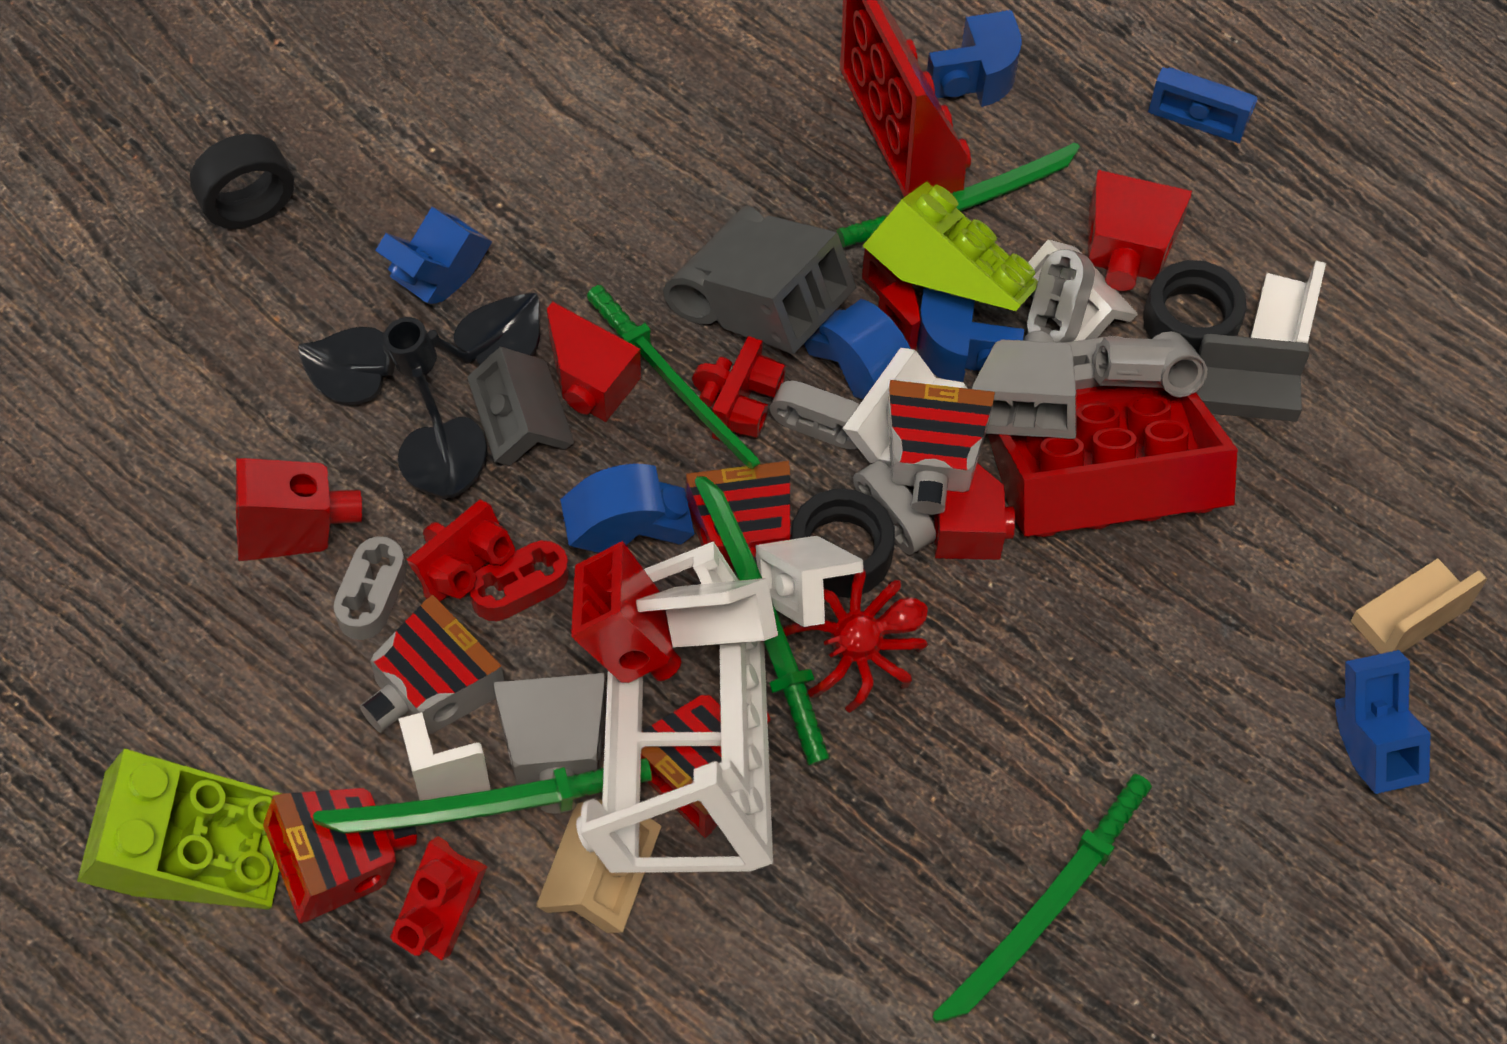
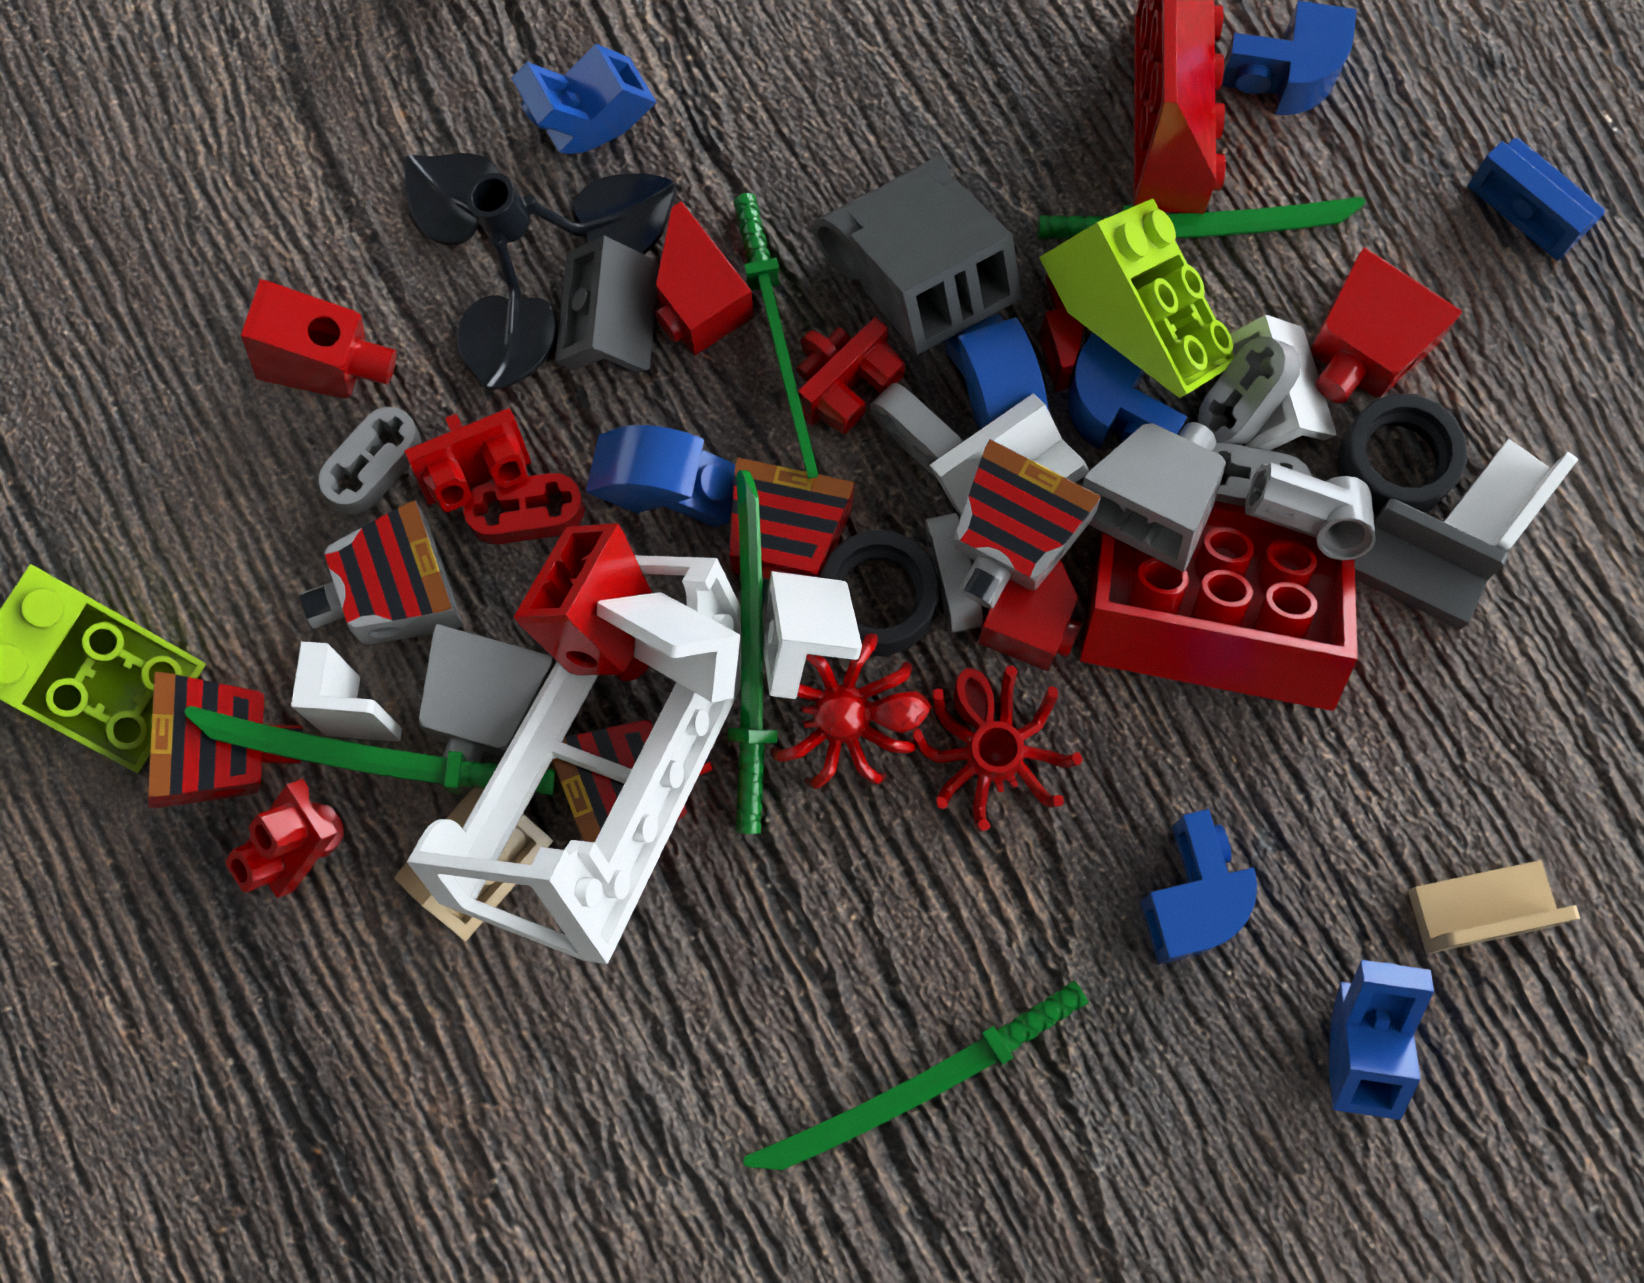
camera: 25 degrees right, 15 degrees up
none -> red animal [913,665,1083,832]
none -> blue brick [1140,809,1257,965]

